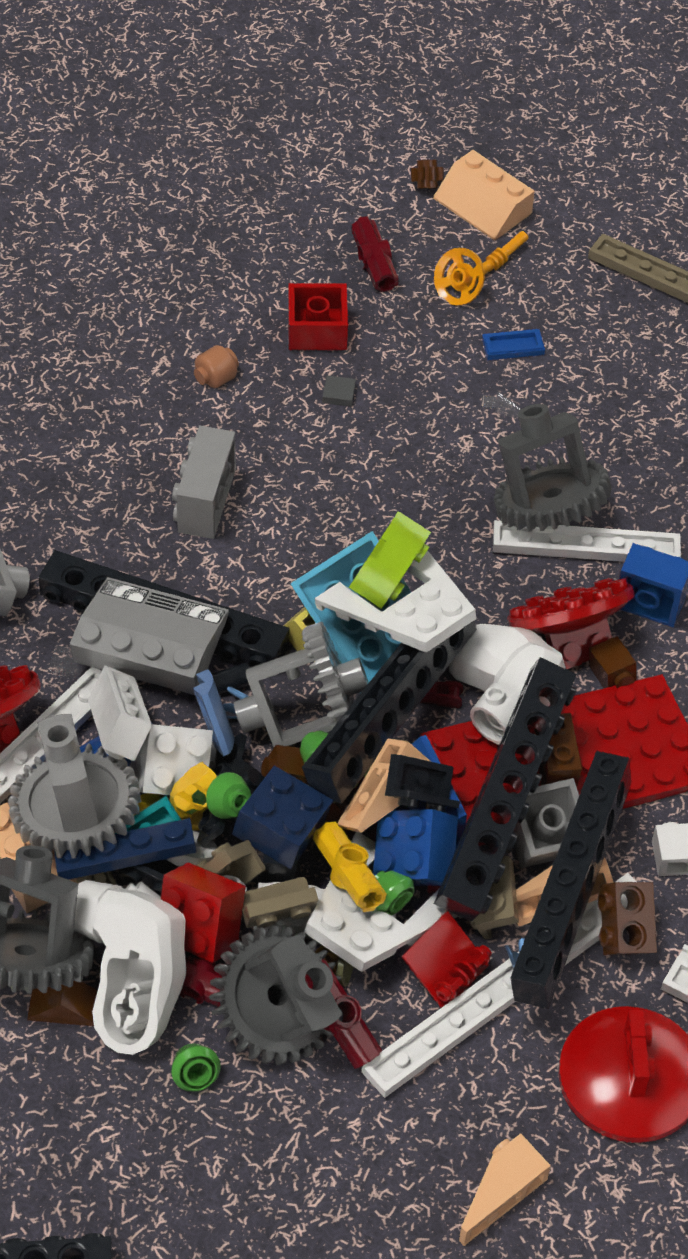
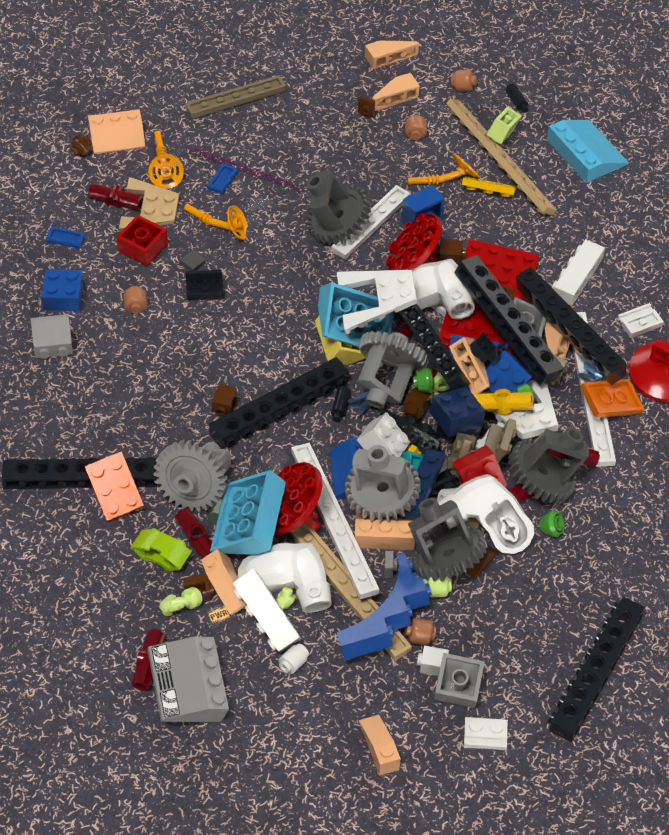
camera: 55 degrees left, 0 degrees up
light grey slope [69,577,229,695] -> none
white brick [88,666,152,761] -> none
yellow rock [170,762,217,817] -> none
light grey brick [172,425,236,539] -> none
medium blue slope [193,669,235,756] -> none
bright green cone [206,772,251,819] -> none
lime brick [349,511,431,609] -> none
red hinge [401,911,492,1008] -> none
reddish brown brick [598,882,657,955] -> none
none -> light grey slope [30,314,73,359]
none -> blue brick [41,269,84,311]
none -> blue tile [45,226,86,249]
none -> tan wing [119,177,179,232]
none -> light orange dish [184,204,248,240]
none -> magenta piece [185,146,304,191]
none -> black bracket [185,270,224,300]
none -> reddish brown brick [212,384,237,416]
none -> orange plate [580,379,645,418]

